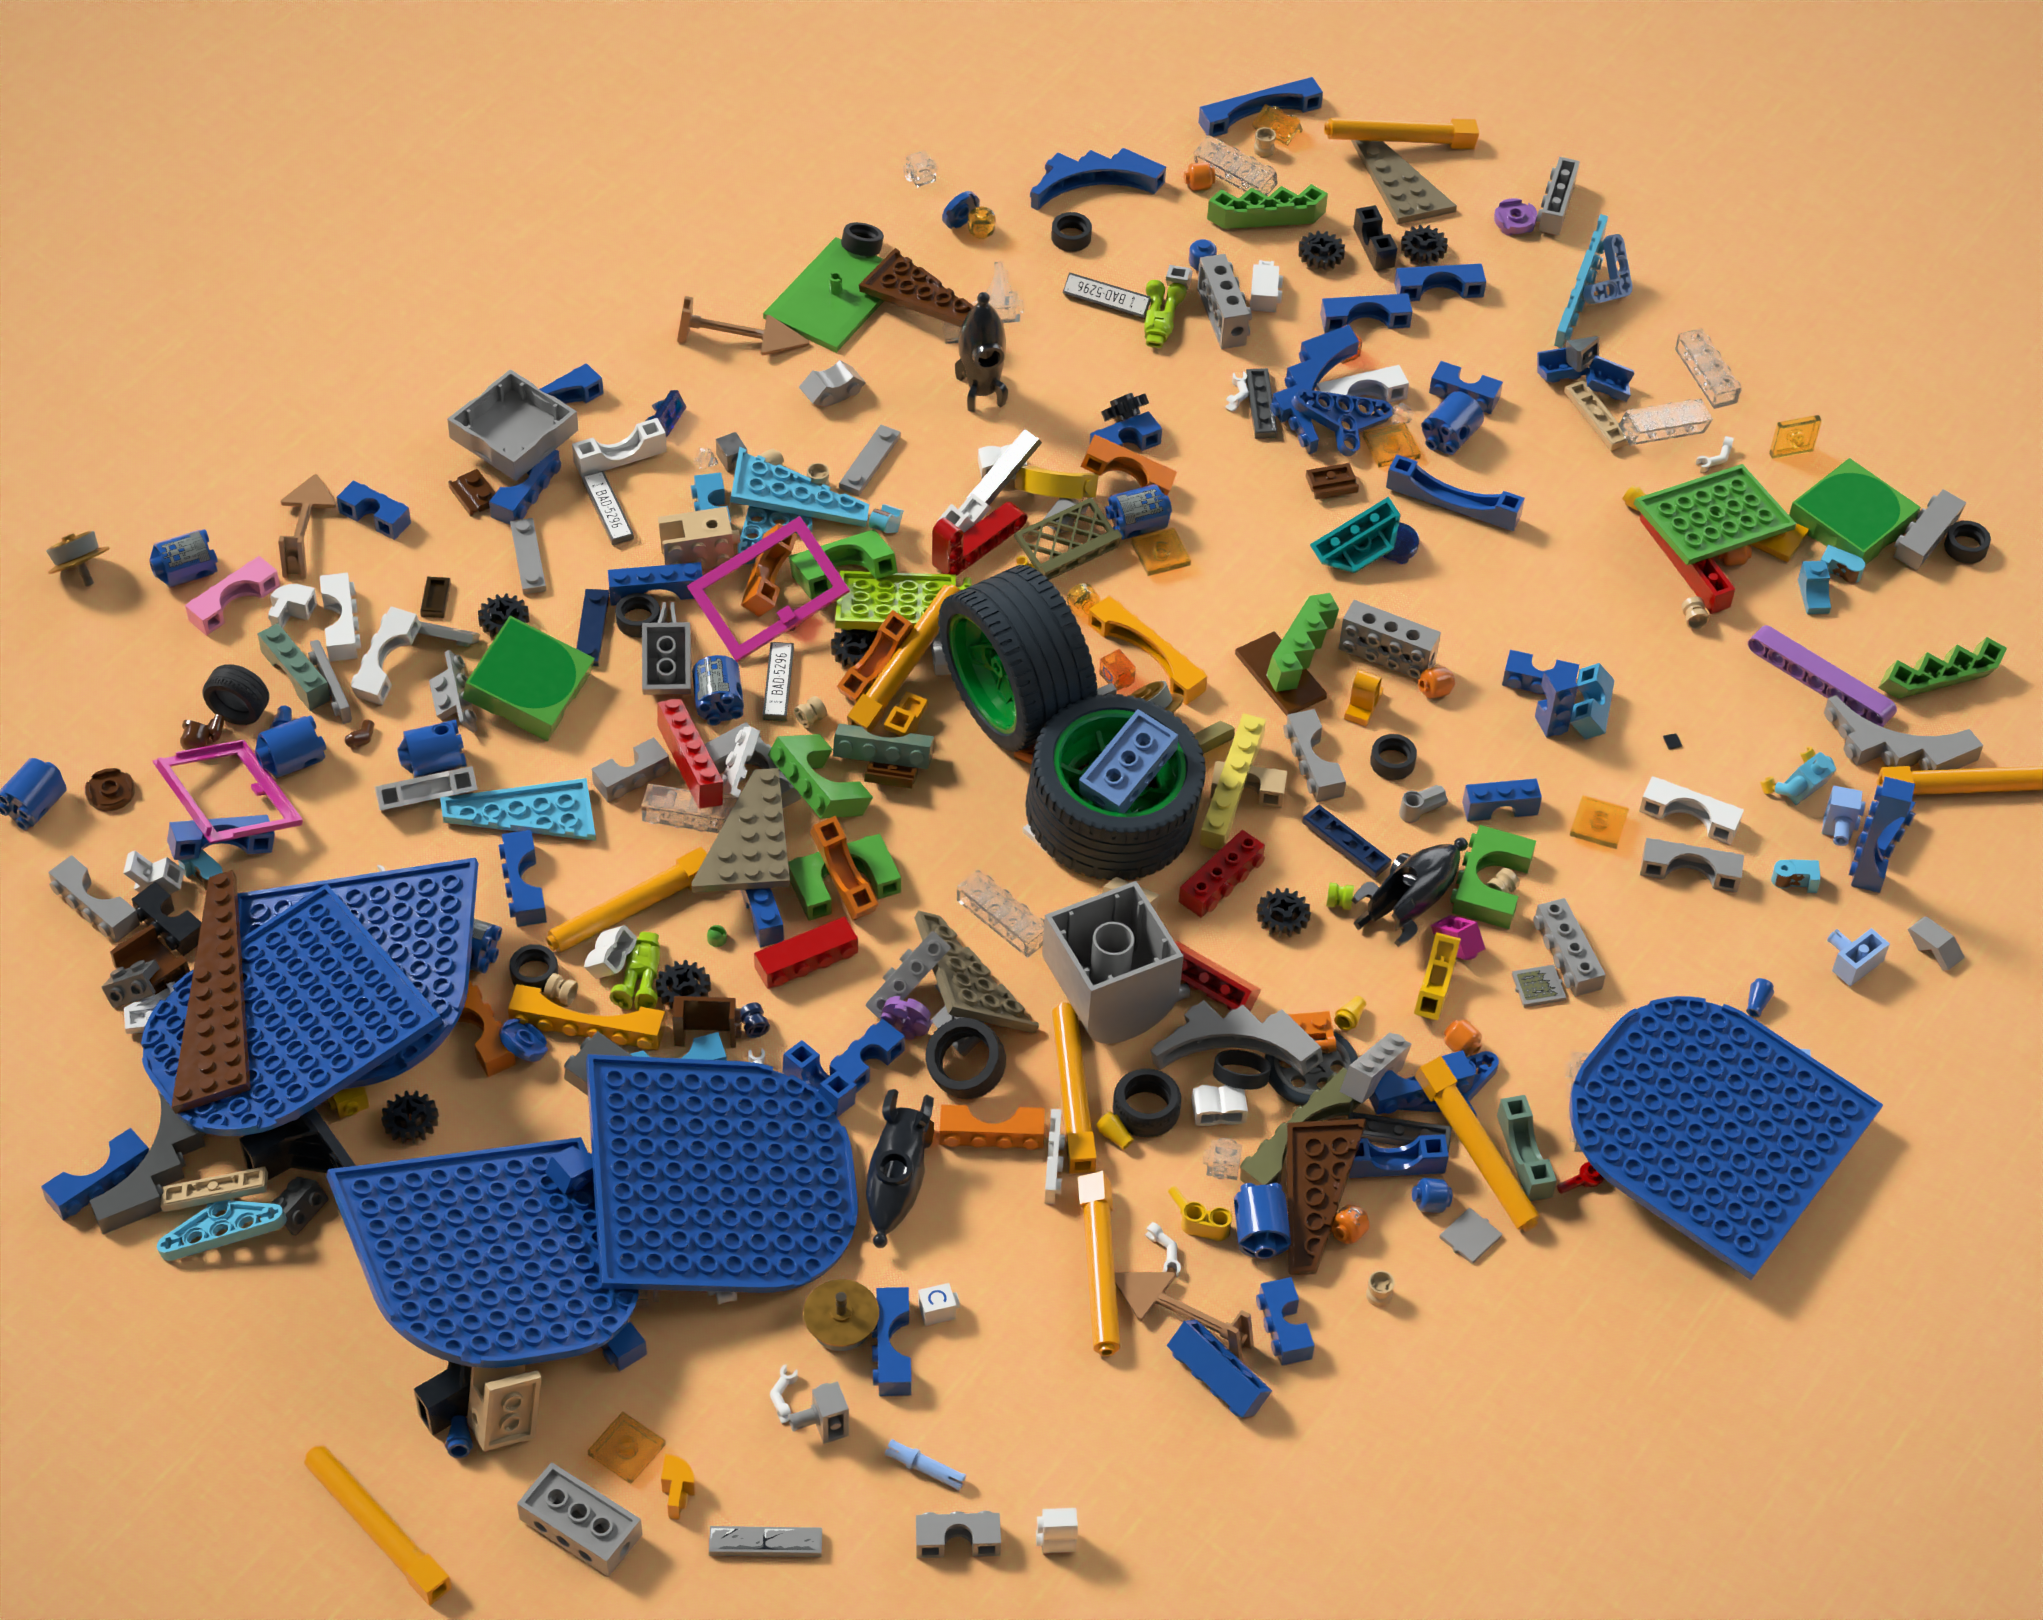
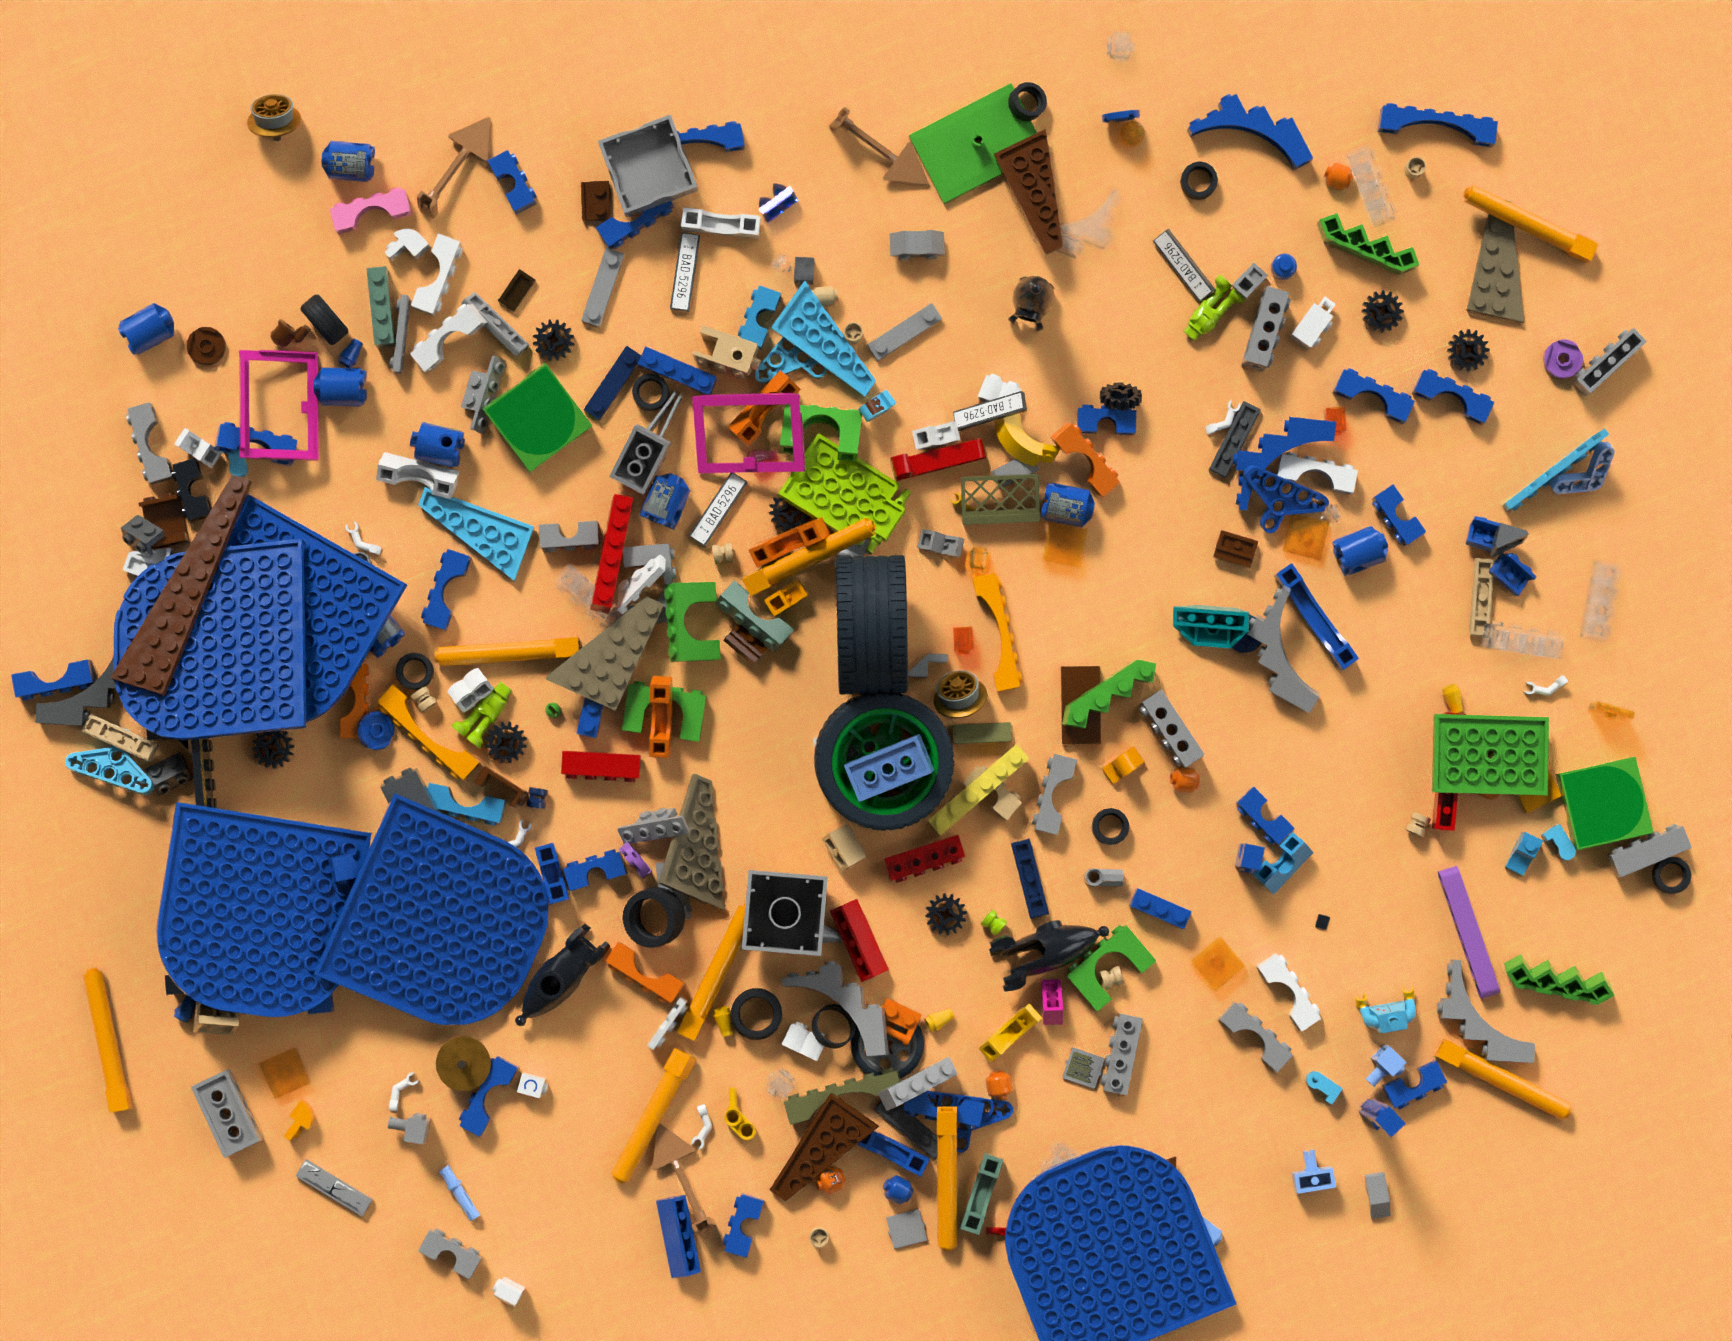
camera: 30 degrees right, 35 degrees up
reddish brown arm [344,720,375,747] -> none
clear brick [957,869,1044,958] -> none
blue cylinder [1234,1183,1291,1259] -> none
clear yellow bracket [1252,104,1303,146] -> none
black arch [1353,205,1398,271] -> none
blue cone [1746,978,1775,1017] -> none
none -> light grey arch [1247,585,1320,714]

